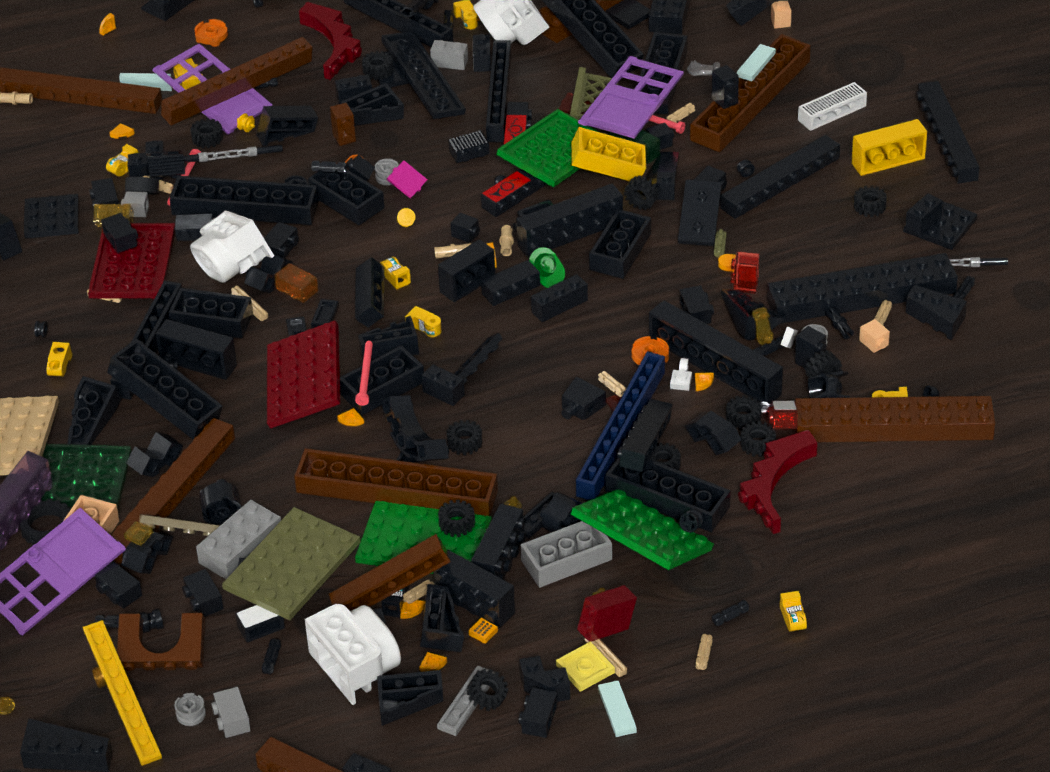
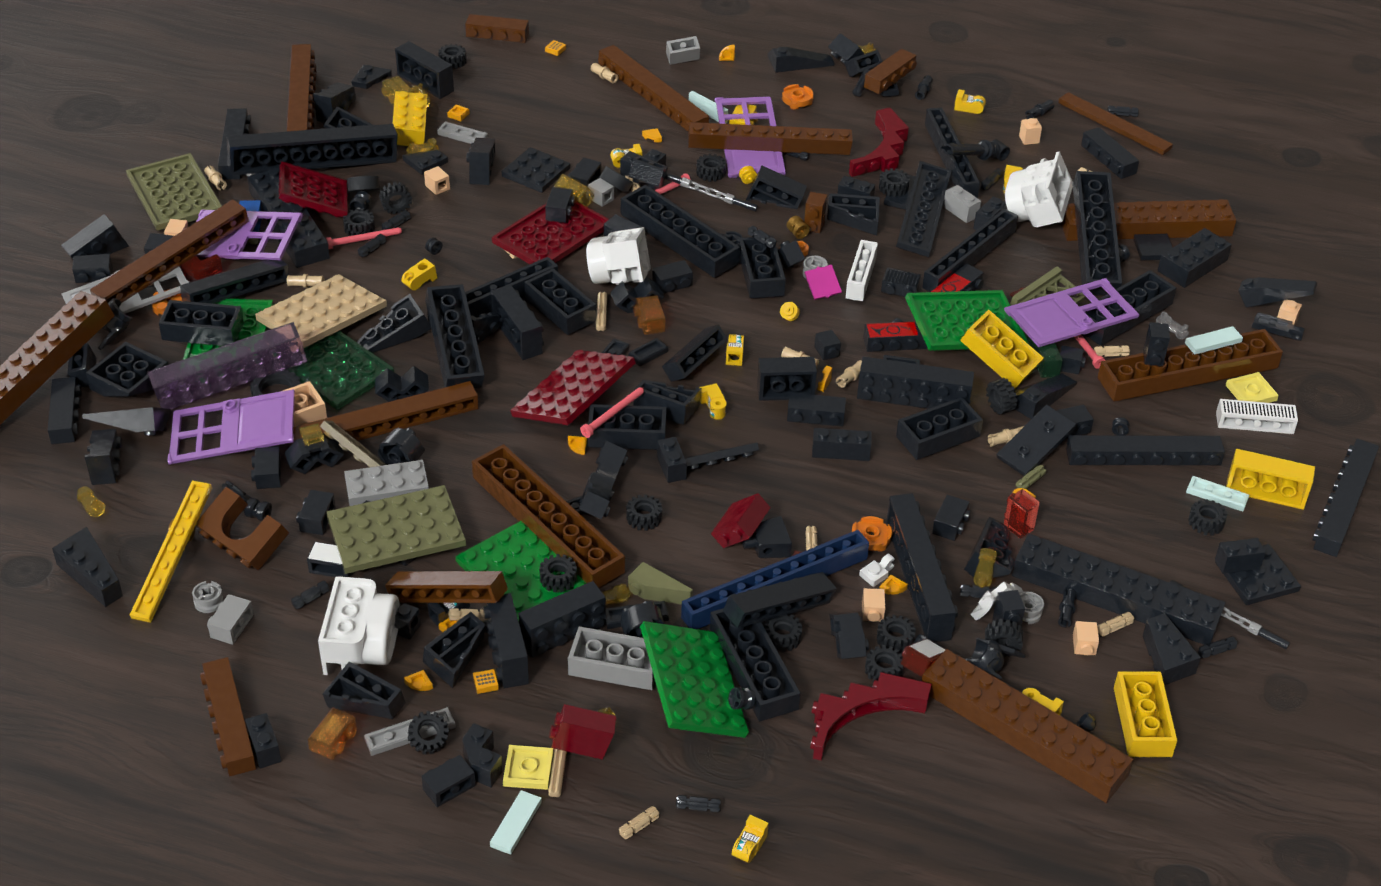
camera: 35 degrees right, 0 degrees up
green piece [529,247,565,288] -> none
none -> clear orange brick [308,707,357,760]
none -> olive slope [628,562,693,605]
none -> light grey brick [666,36,700,65]
none -> dark red brick [711,493,771,548]
none -> pearl gold wheel [787,216,810,239]
none -> white brick [846,240,878,301]
none -> light nougat brick [862,588,885,622]
none -> white slope [971,591,996,620]
none -> tan pin [988,426,1024,447]
none -> yellow brick [1114,672,1177,757]
none -> light aqua tile [1186,476,1249,512]
none -> light yellow plate [1226,372,1279,403]
none -> black hinge [1252,312,1305,341]

